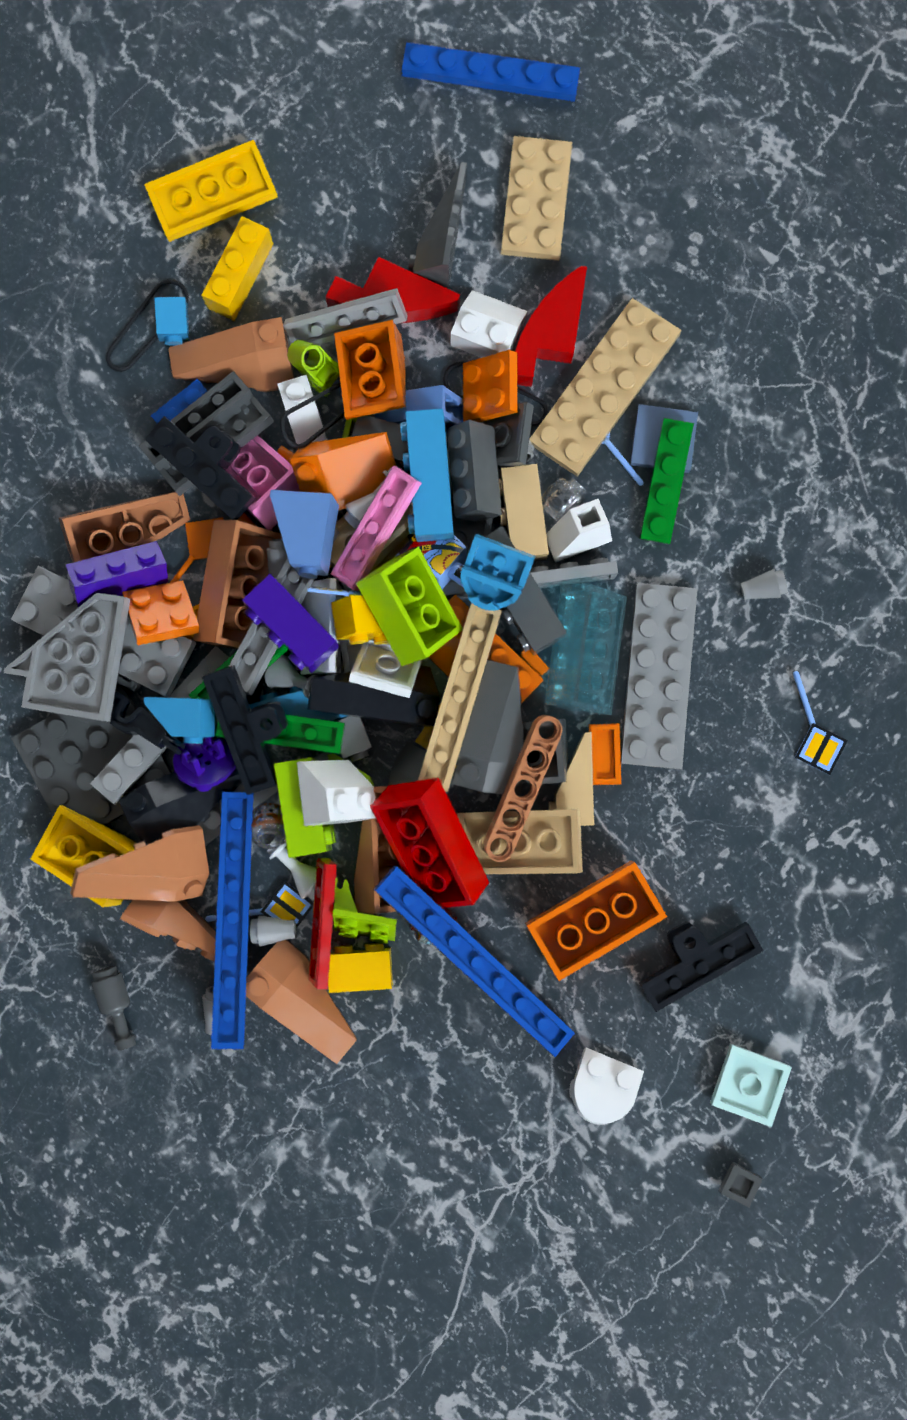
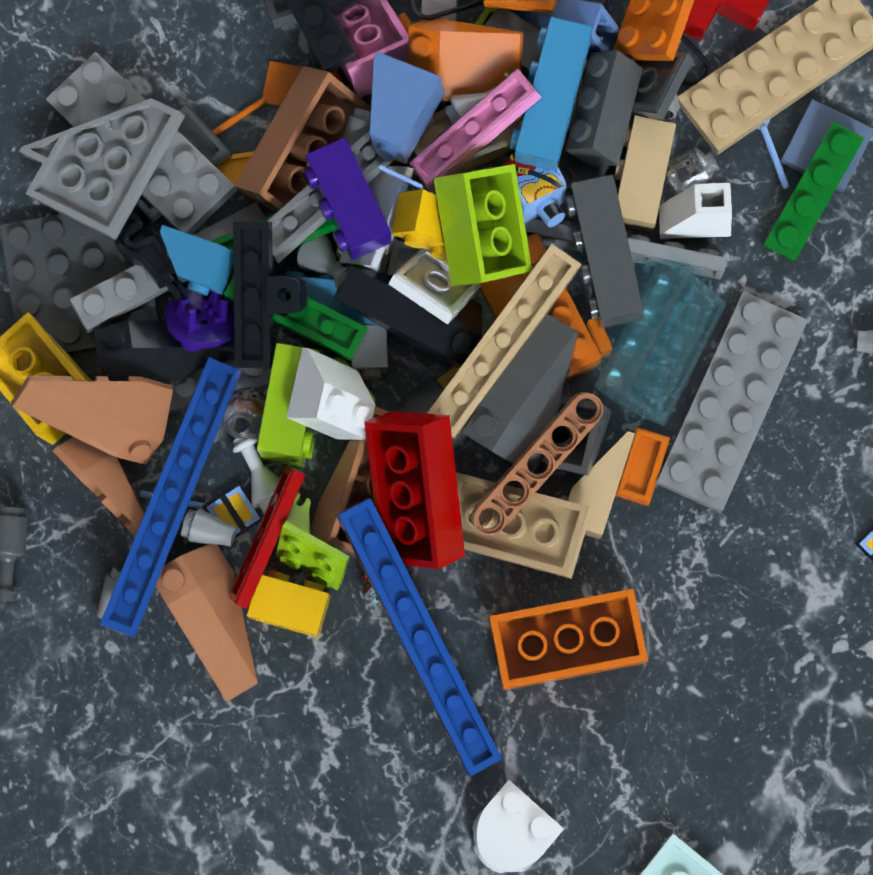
camera: 20 degrees right, 5 degrees down
nougat wedge [59,492,190,562] -> none
dark purple brick [66,541,169,608] -> none
orange plate [122,580,199,646] -> none
dark azure slope [460,534,536,611] -> none
black plate [639,921,763,1012] -> none

